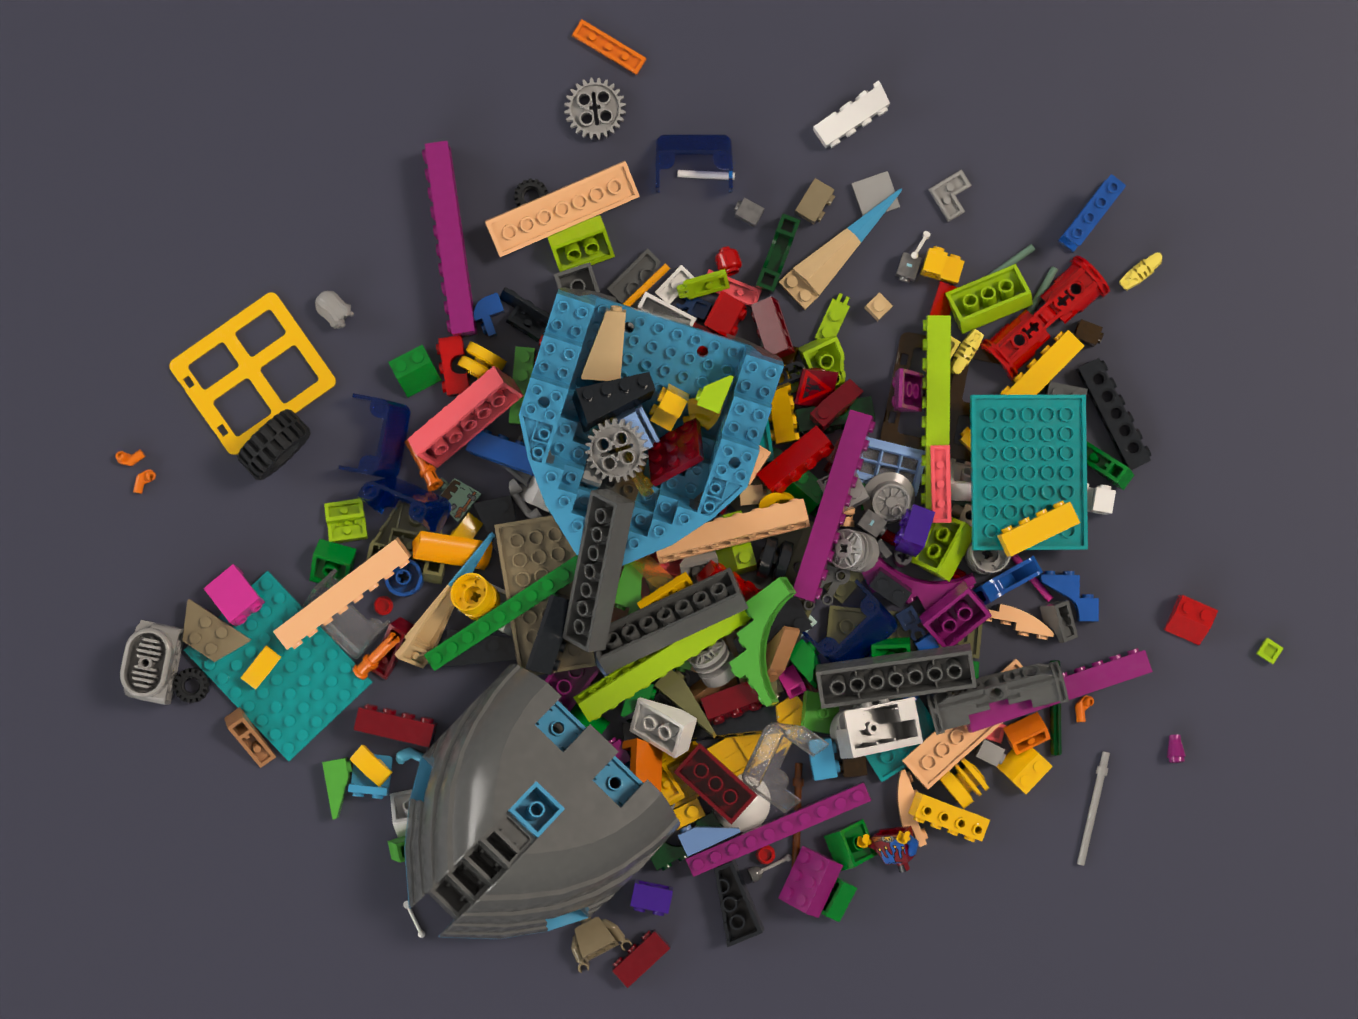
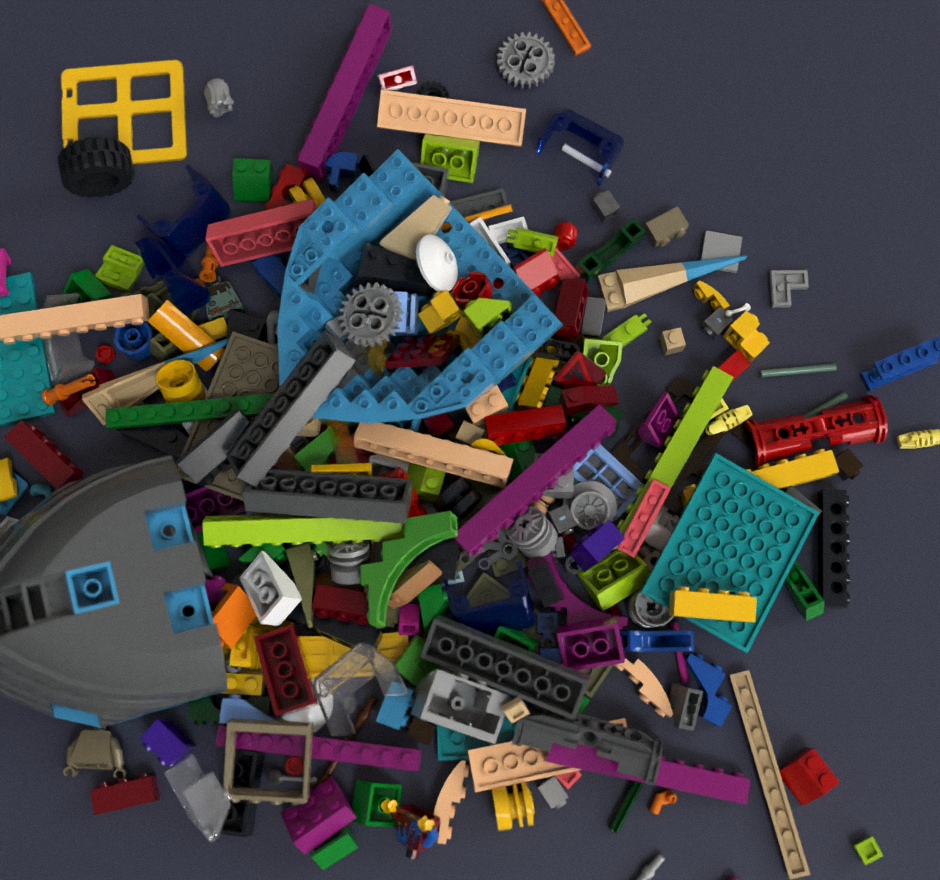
camera: 30 degrees right, 10 degrees down
white wedge [813,80,890,149] -> none
yellow brick [908,791,990,842] -> none
lime slope [945,264,1033,334] -> none
yellow slope [997,748,1053,794] -> none
orange brick [1003,712,1051,755] -> none
white brick [1087,483,1116,515] -> none
none -> clear windscreen [164,754,232,843]
none -> dark tan window [223,718,314,806]
none -> slope [377,65,417,91]
none -> white dish [416,234,458,291]
none -> red cylinder [452,272,493,309]
none -> tan tile [501,697,530,723]
none -> light grey slope [581,297,606,337]
none -> yellow slope [693,281,730,312]
none -> tan plate [730,670,810,879]

